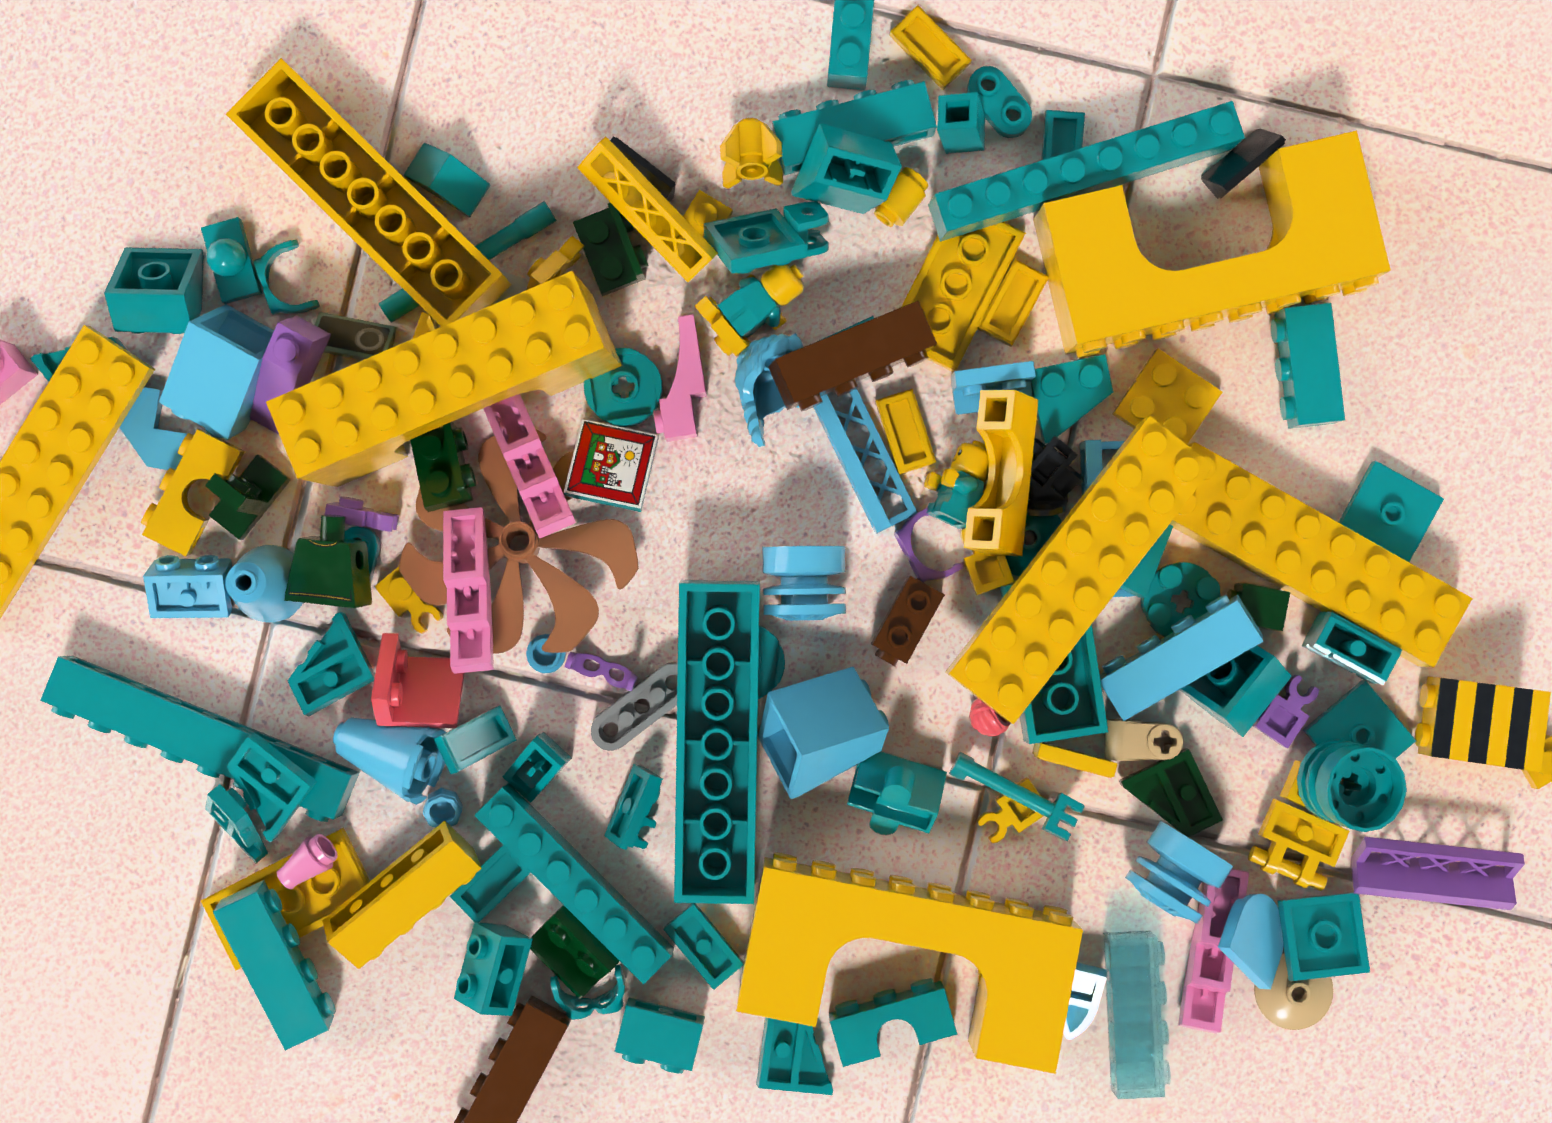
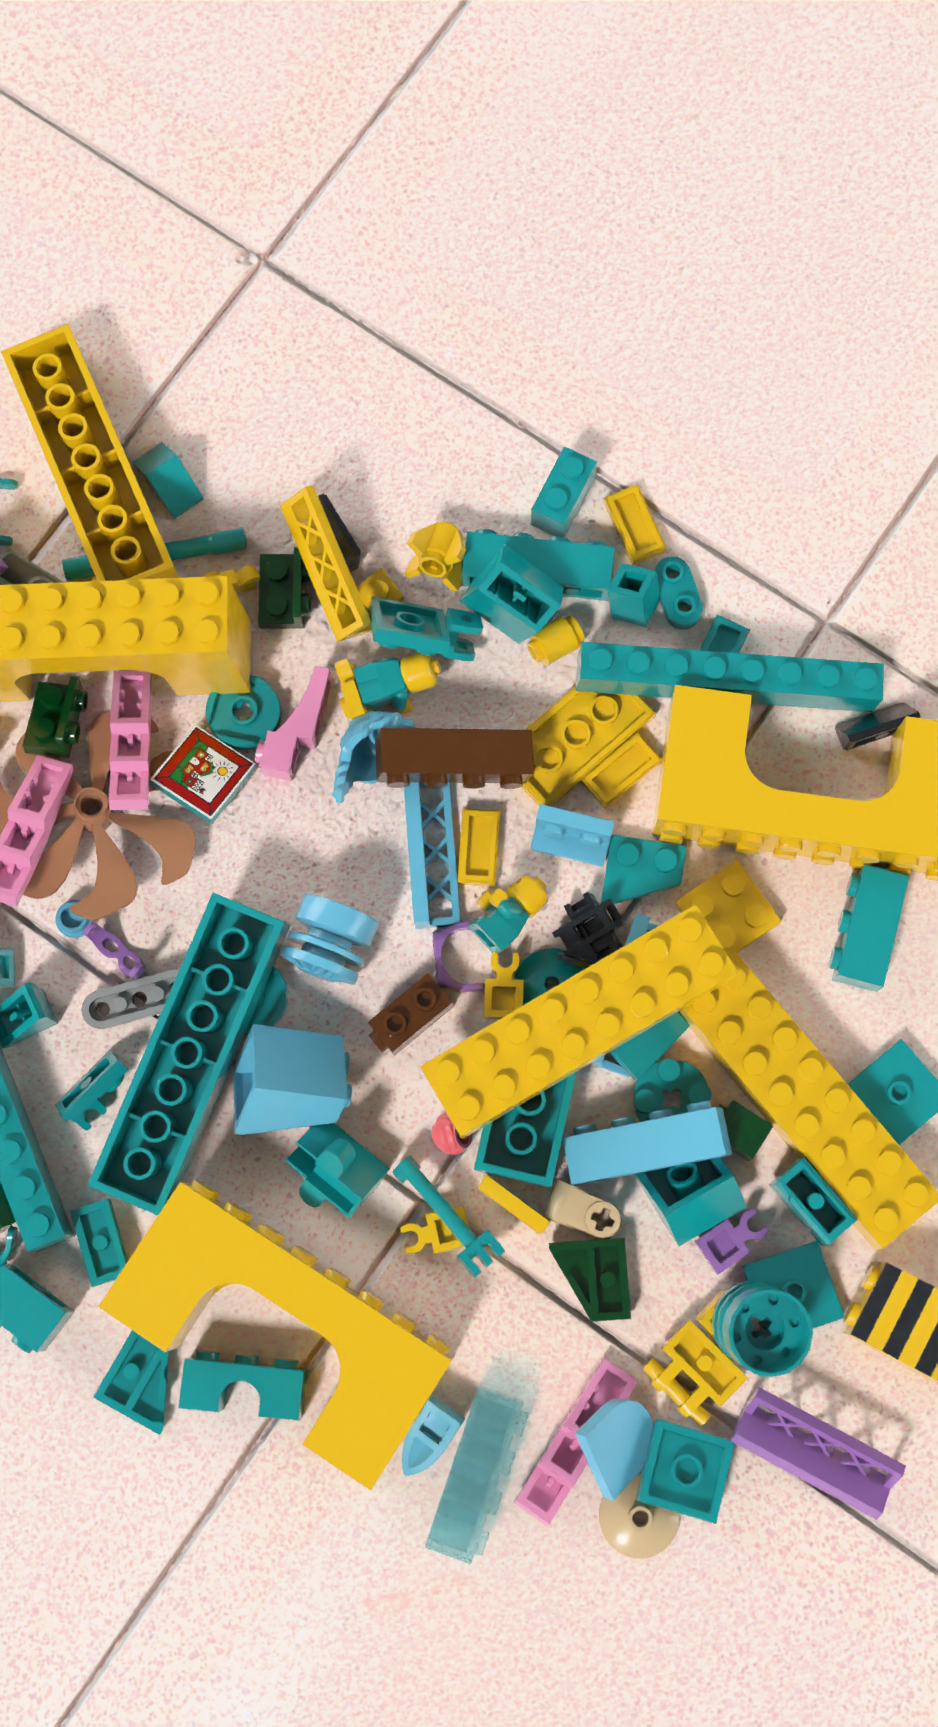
camera: 25 degrees right, 10 degrees down
yellow arch [964,390,1039,556] -> none
medium azure wheel [1125,821,1234,924] -> none

